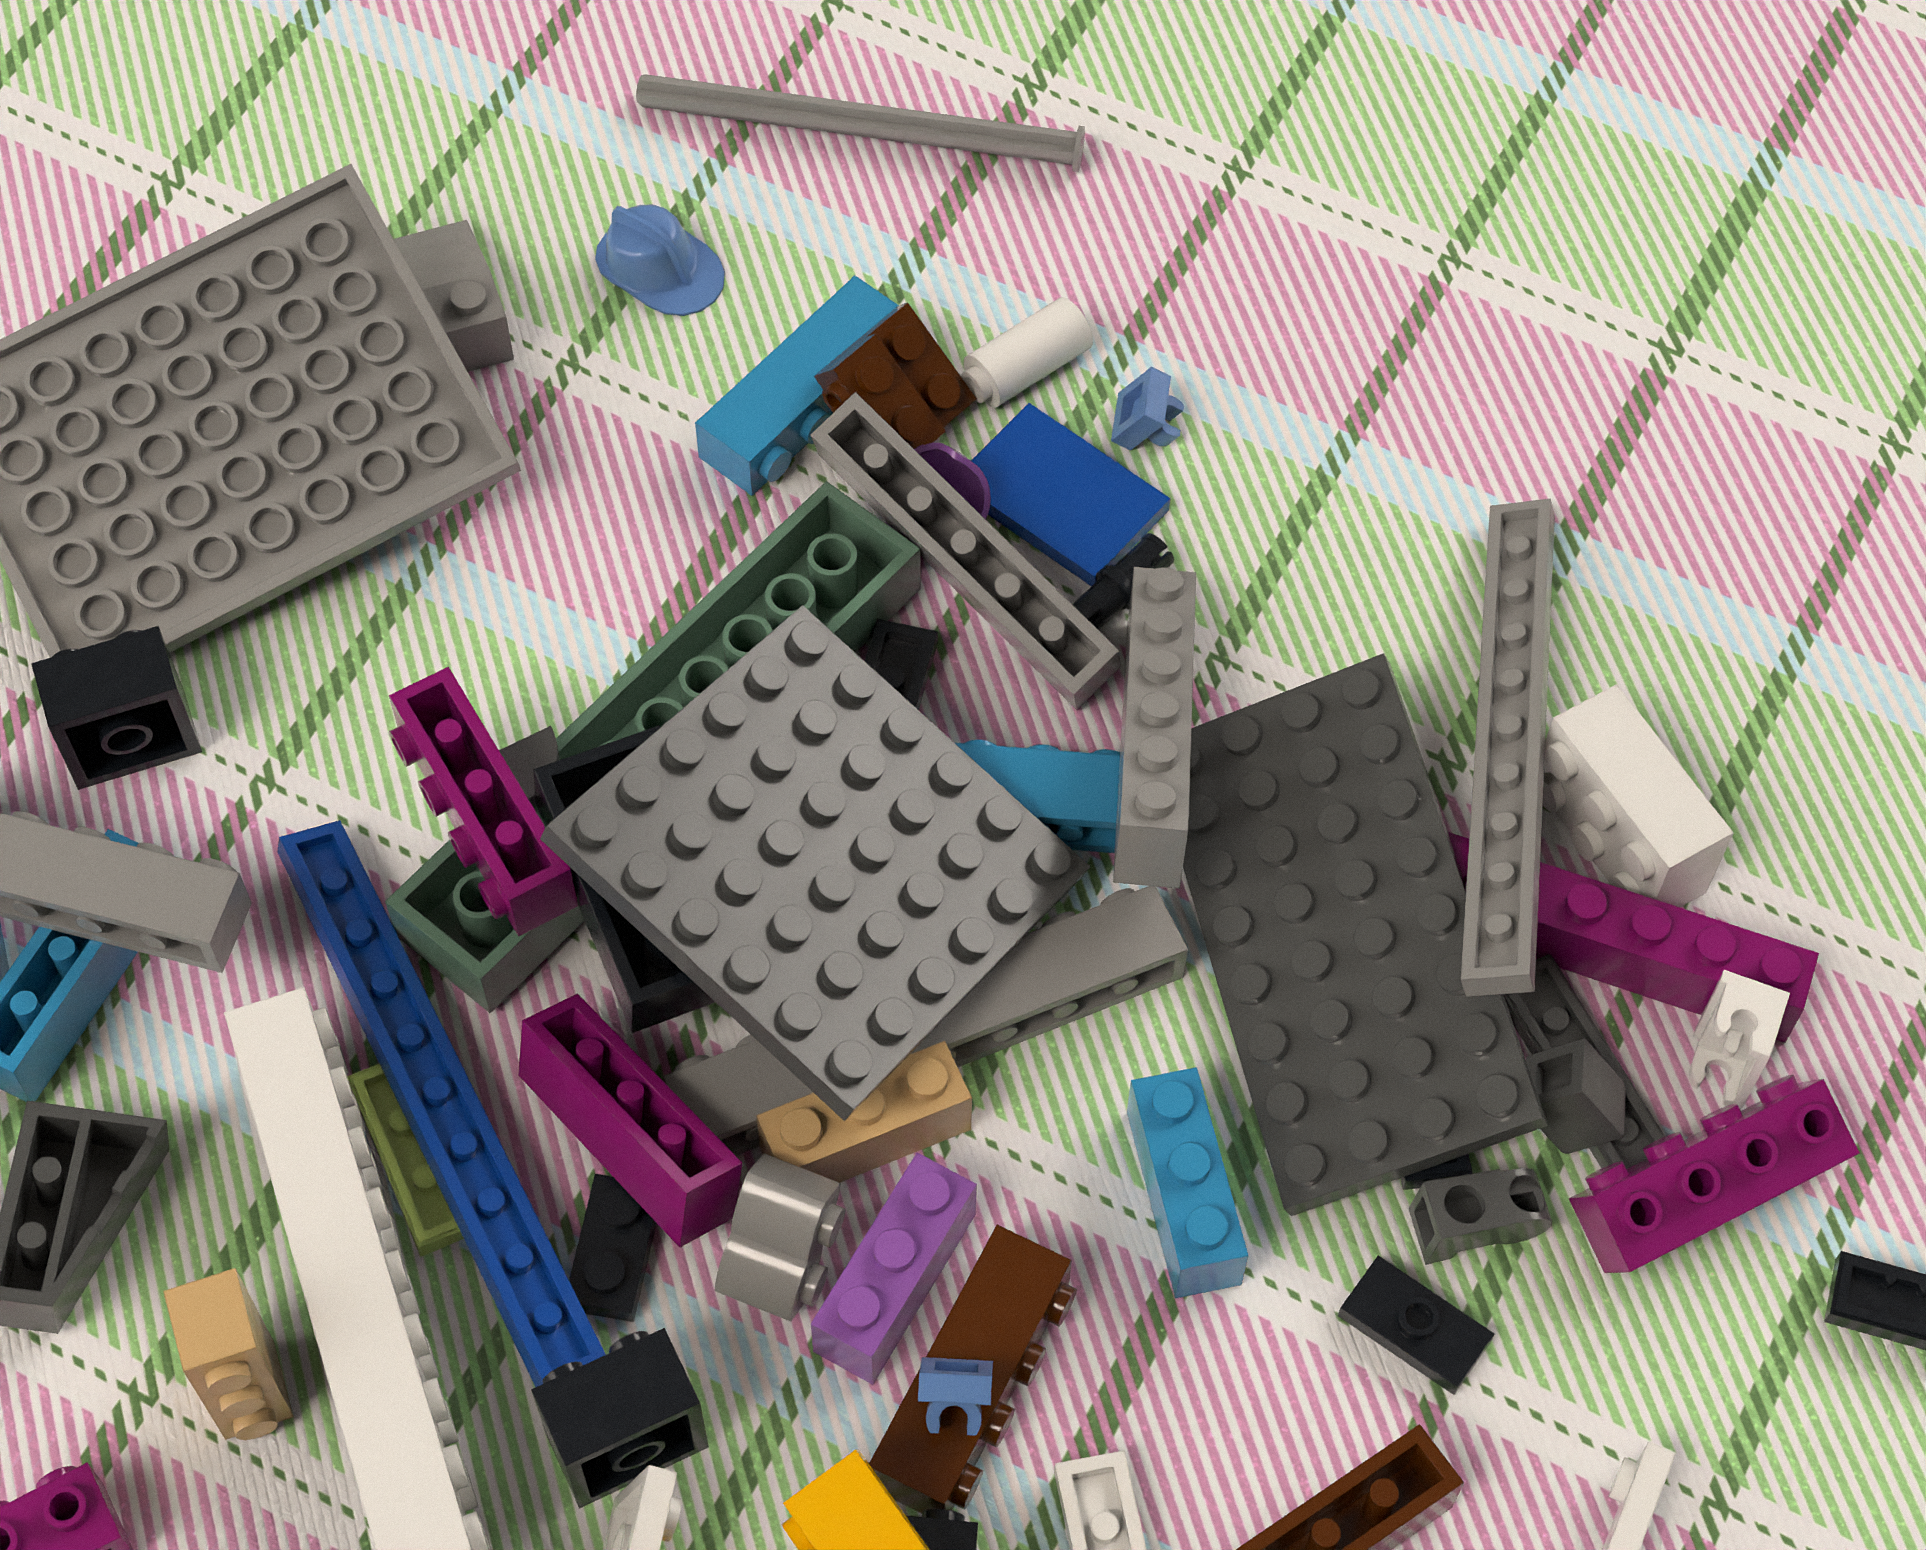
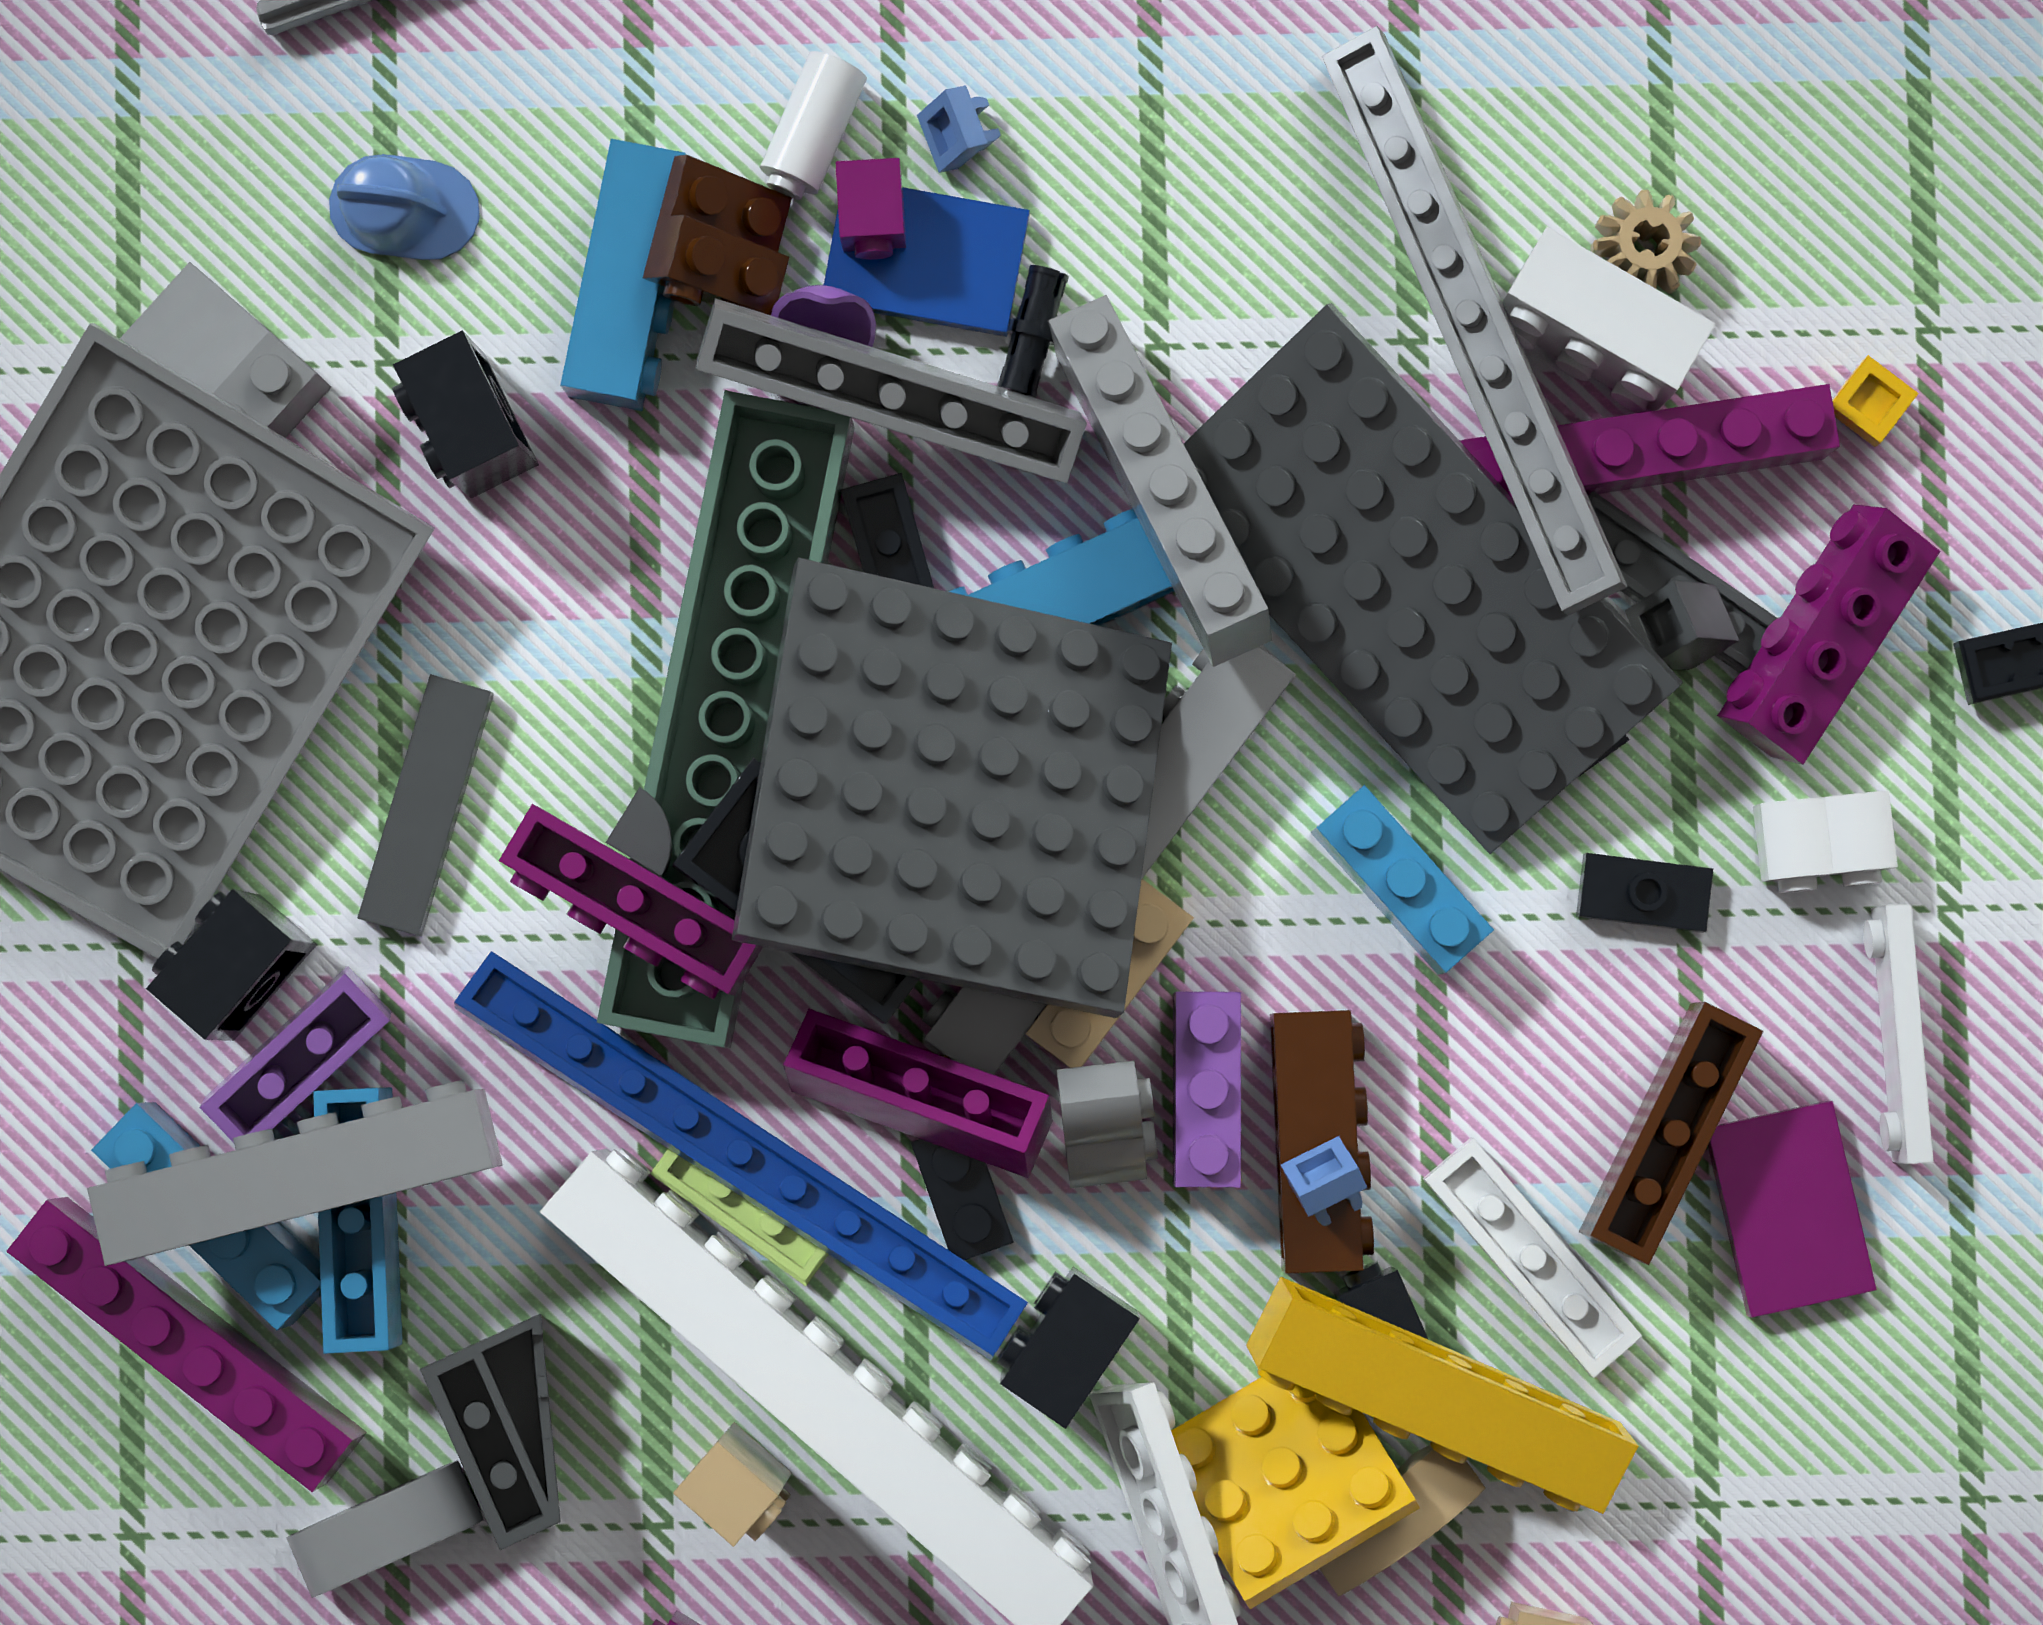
camera: 25 degrees left, 25 degrees up
dark grey leg [1408,1168,1552,1265] -> none
white hinge [1689,970,1790,1110] -> none
none -> medium lavender brick [199,966,392,1143]
none -> dark grey tile [357,674,494,937]
none -> black brick [392,330,539,498]
none -> magenta brick [836,158,906,259]
none -> tan gear [1590,190,1701,294]
none -> white brick [1753,791,1898,893]
none -> yellow plate [1832,355,1919,447]

